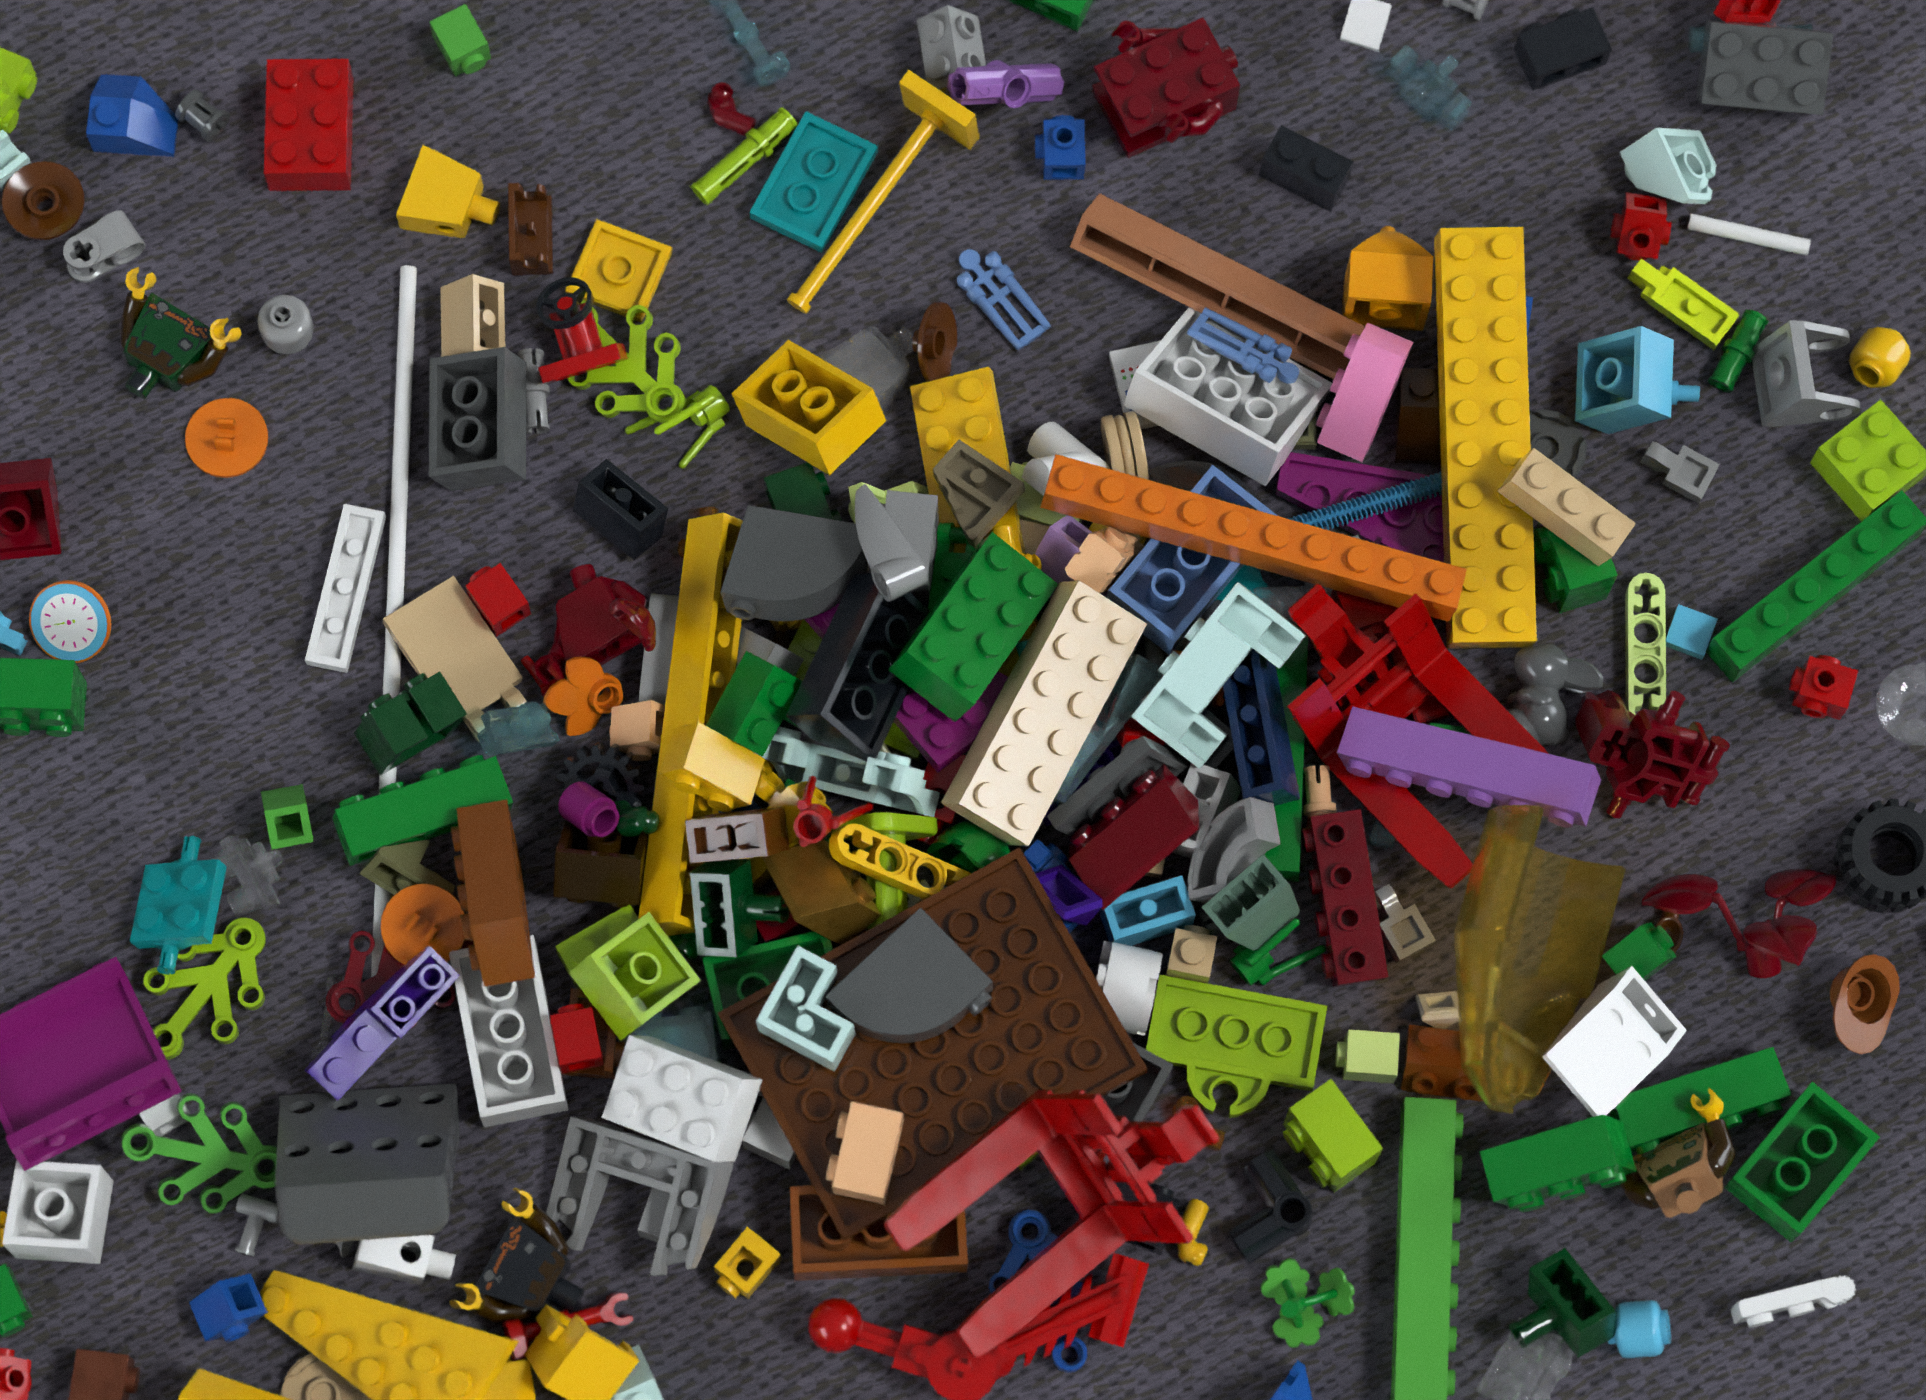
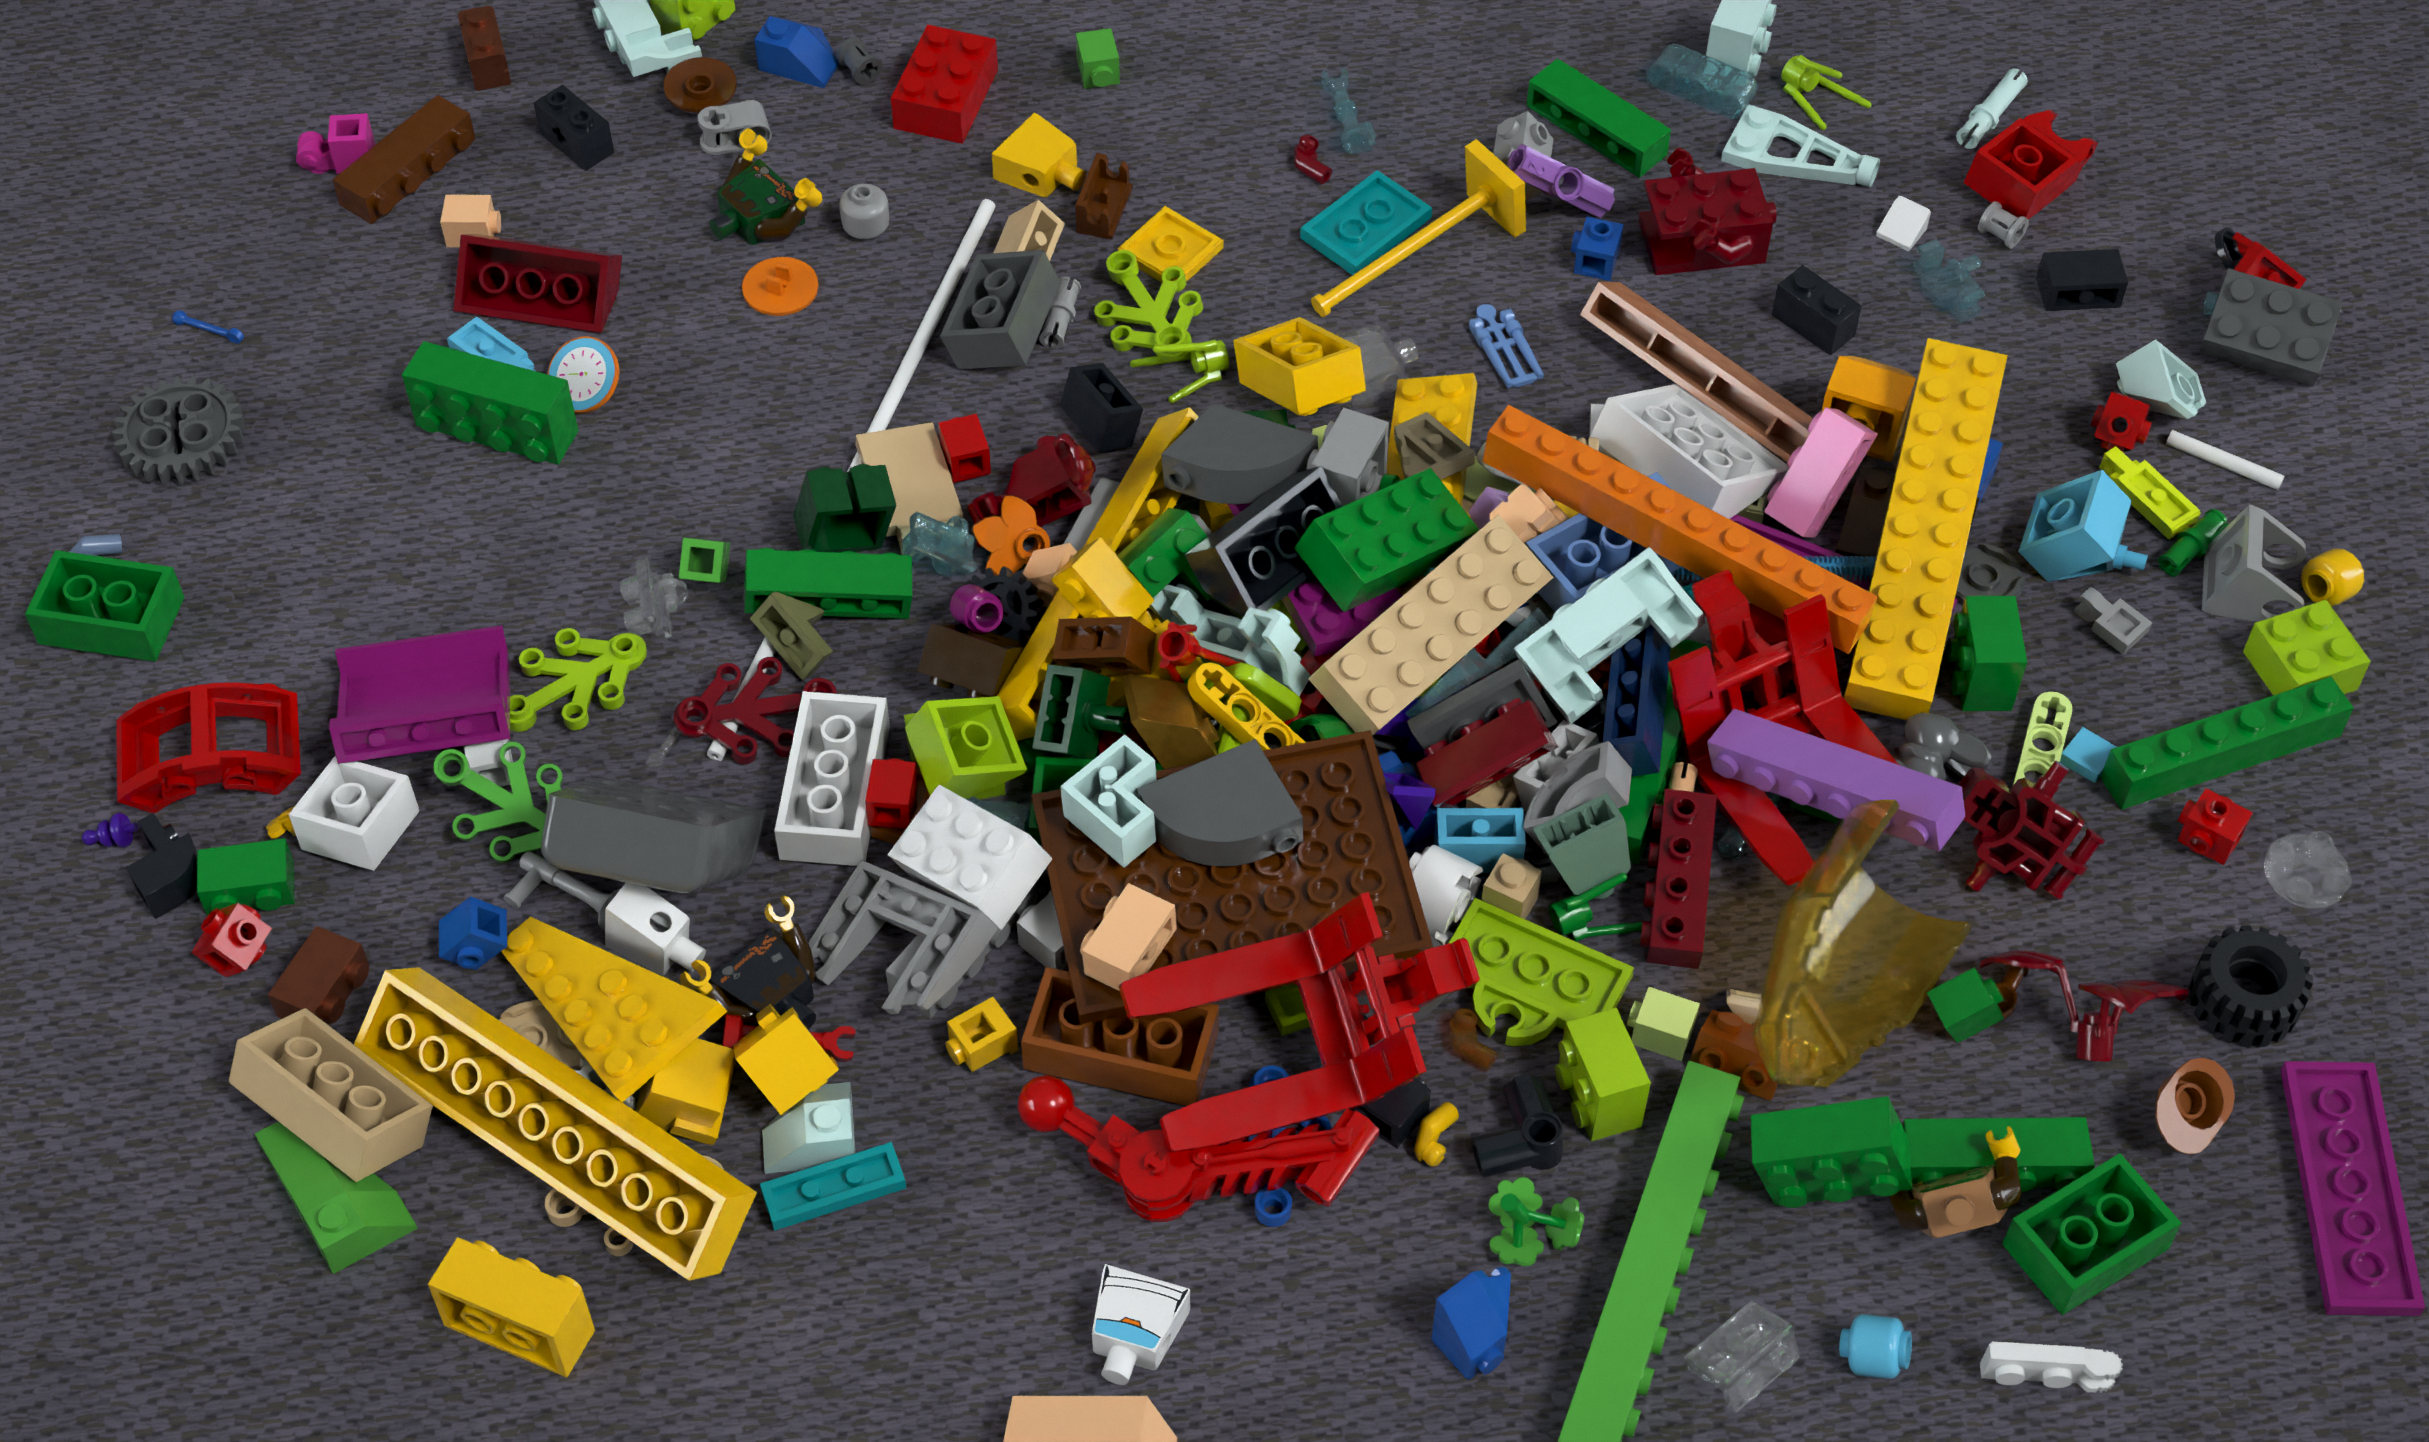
camera: 20 degrees right, 20 degrees down
teal plate [130,836,227,975] -> none
white plate [305,504,386,673] -> none
slope [305,945,460,1100] -> none
orange piece [381,883,465,965] -> none
dark orange brick [451,799,536,987] -> none
red piece [536,277,628,383] -> none
dark green arm [615,800,659,837] -> none
lime pin [690,107,798,206] -> none
light grey piece [855,484,928,602] -> none
reddish brown dish [912,301,957,382] -> none
medium blue piece [1187,307,1299,384] -> none
light grey plate [1375,884,1436,963] -> none
tan brick [1497,448,1636,566] -> none
dark green brick [1509,1248,1616,1358] -> none
white slope [1542,966,1687,1117] -> none

